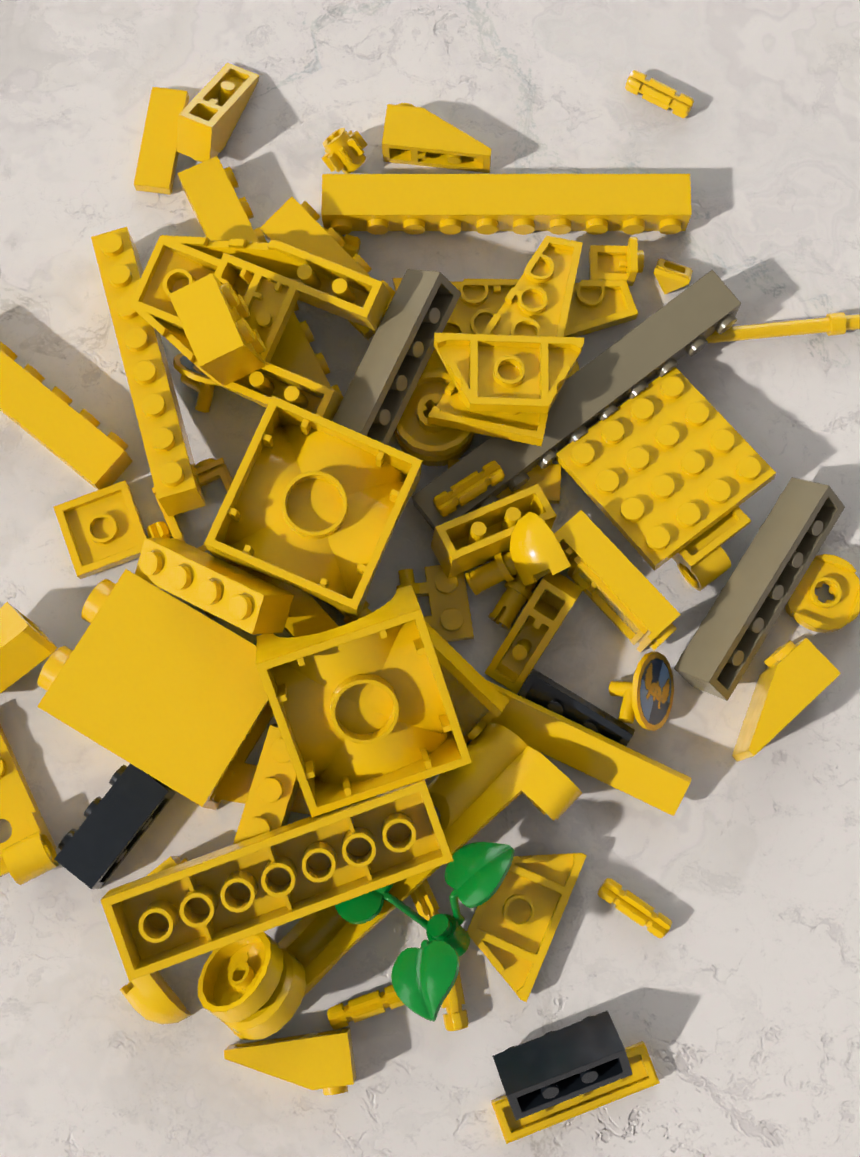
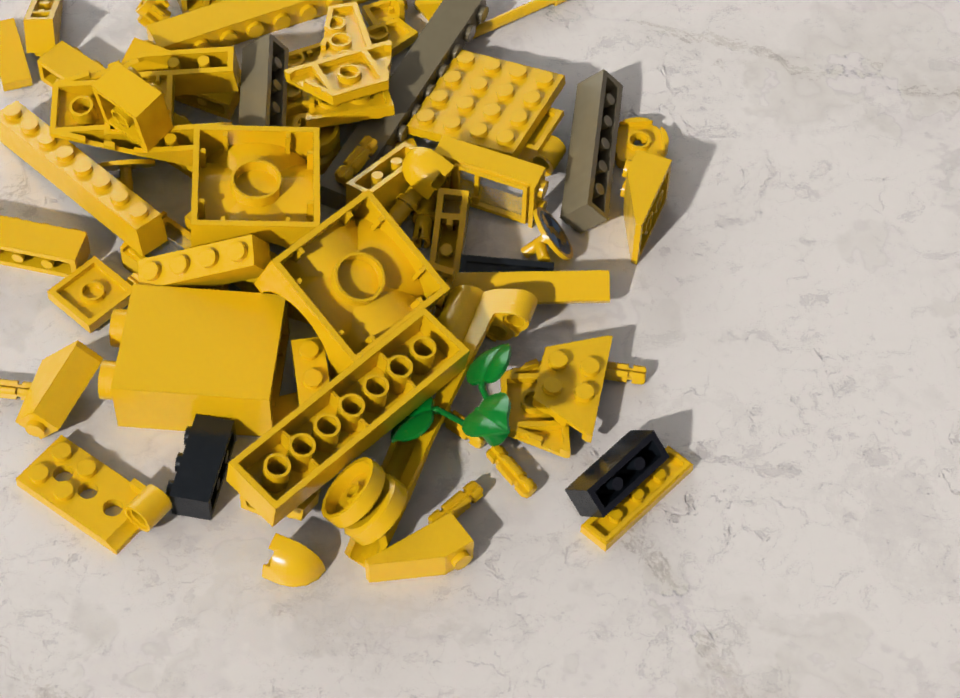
camera: 30 degrees left, 25 degrees down
none -> yellow wing [532,335,613,443]

